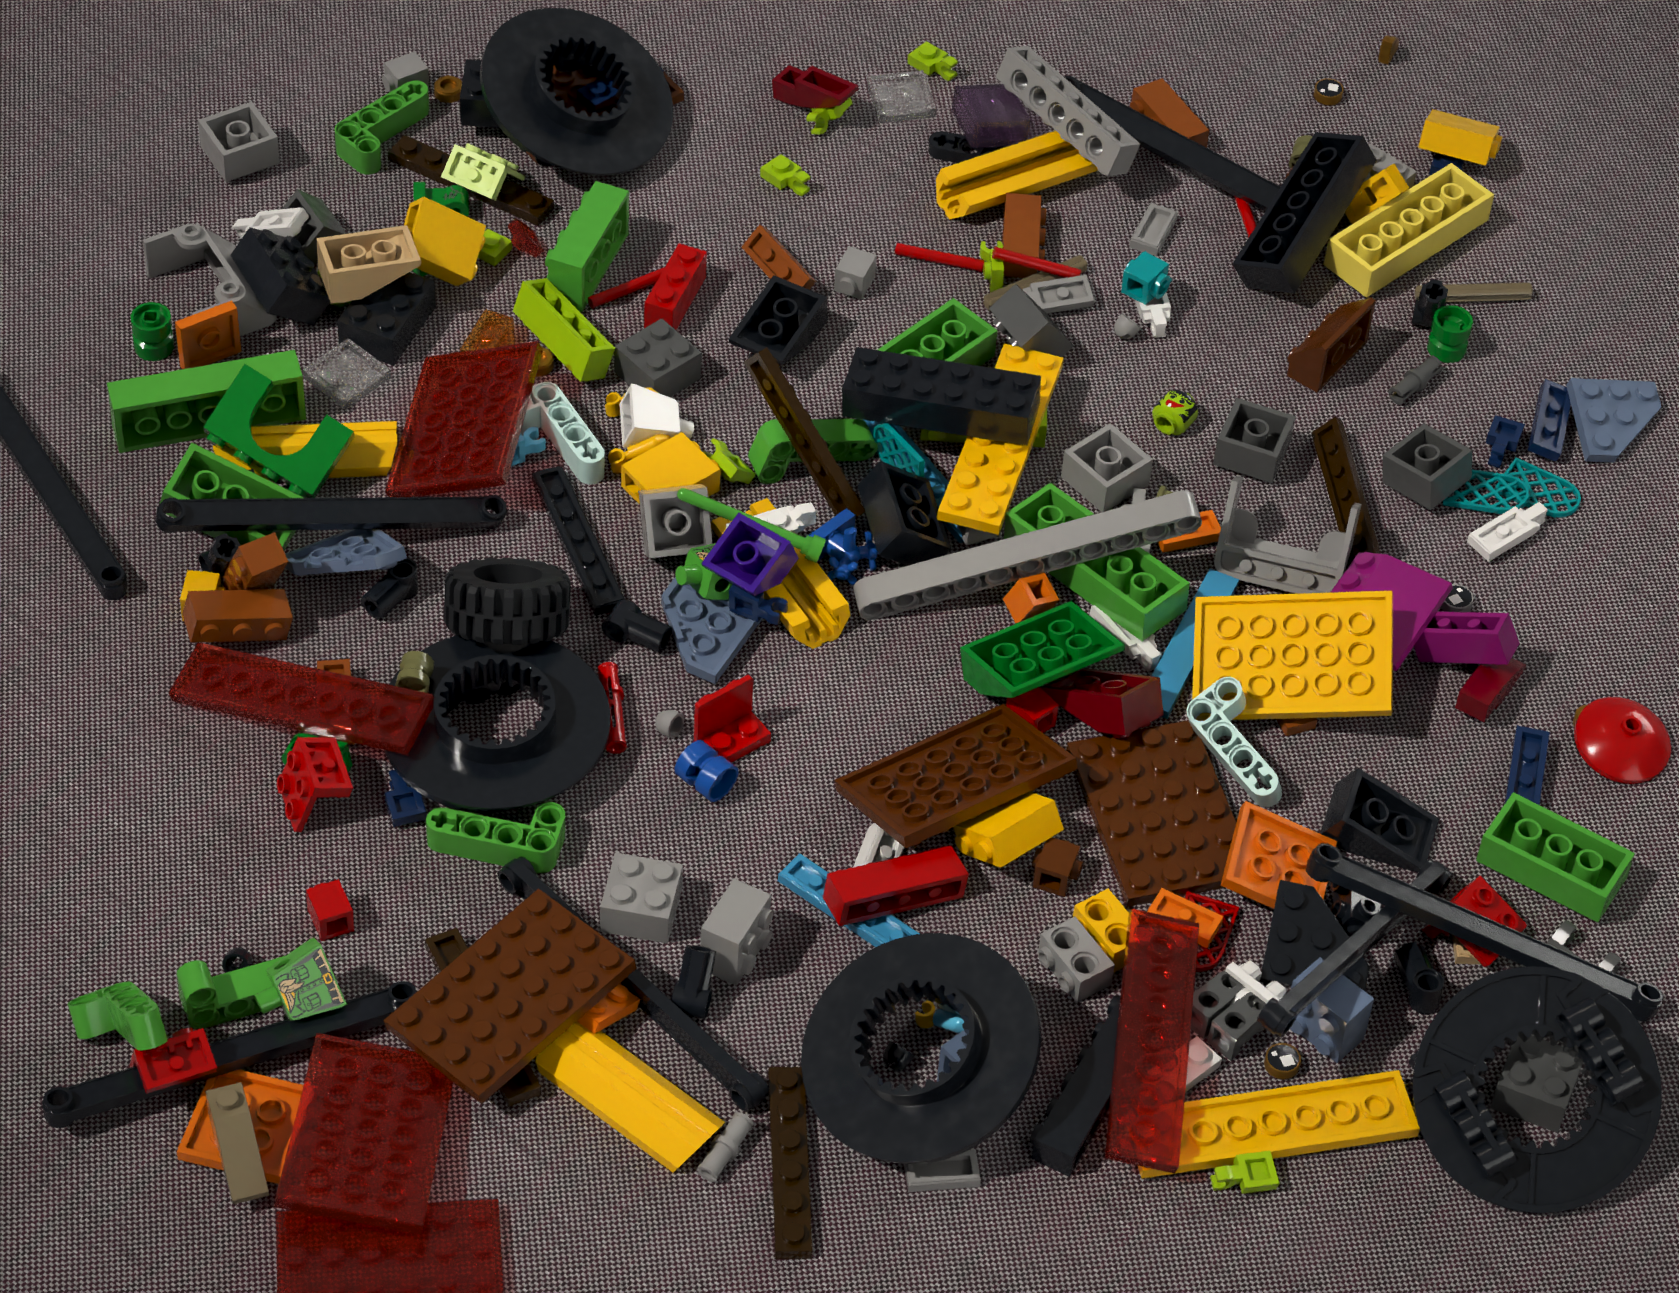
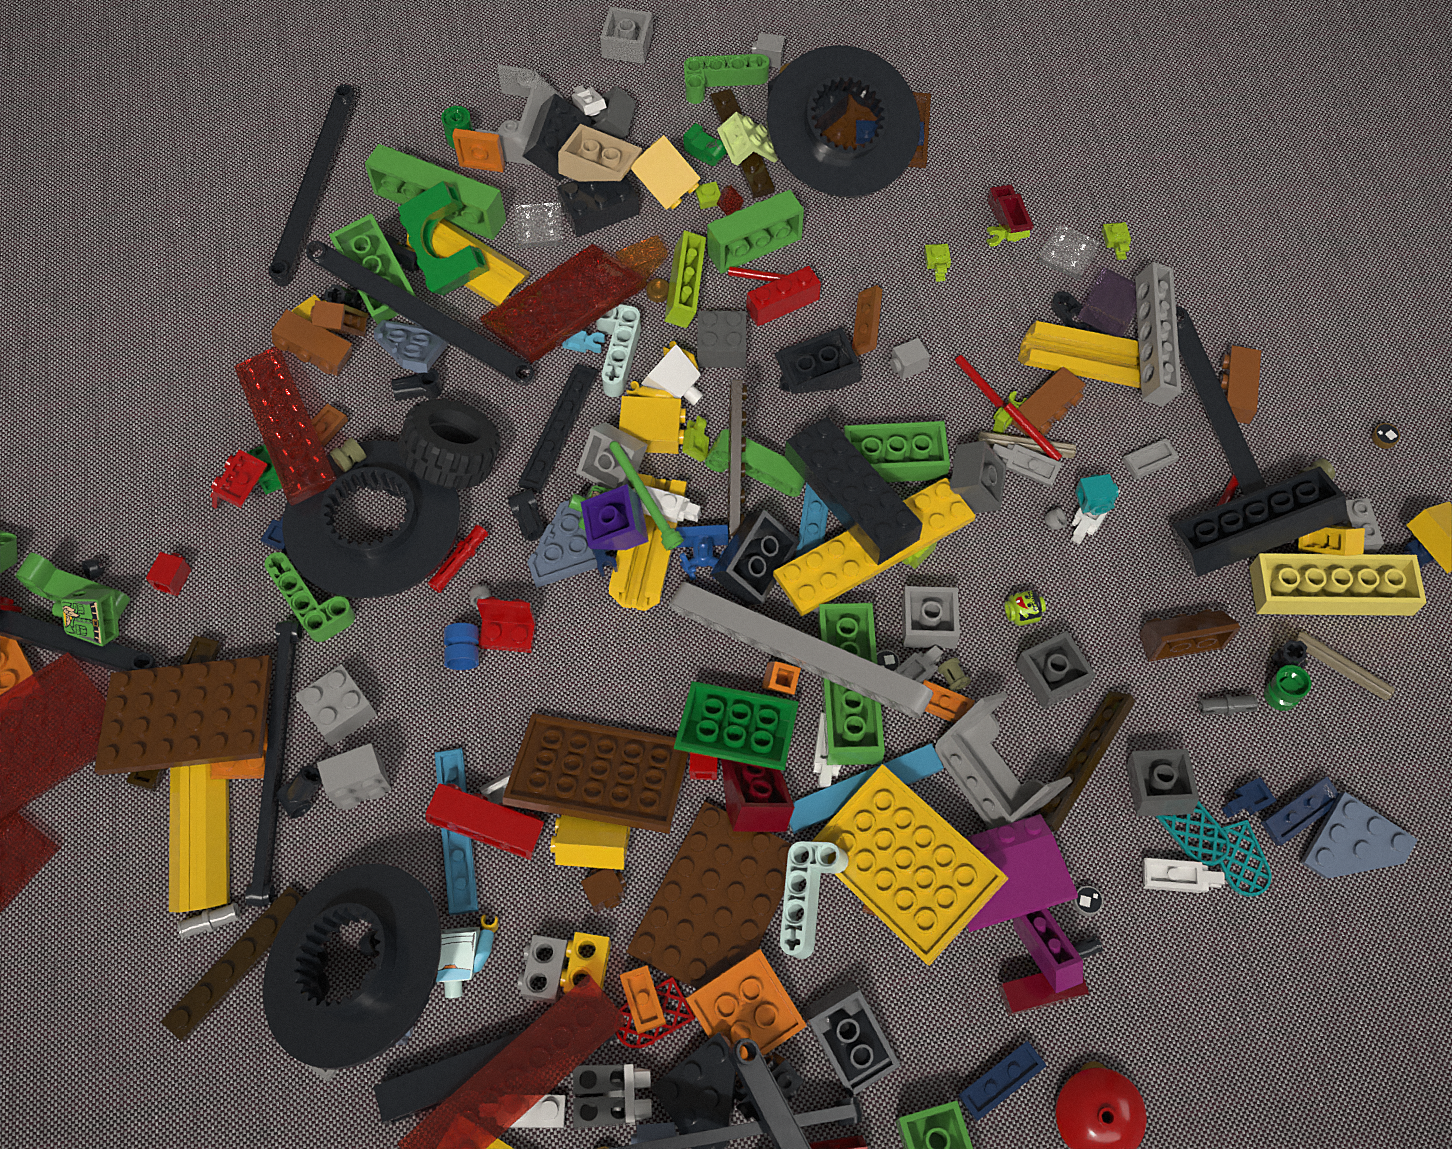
camera: 45 degrees right, 15 degrees up
teal window [873,423,925,477] -> none

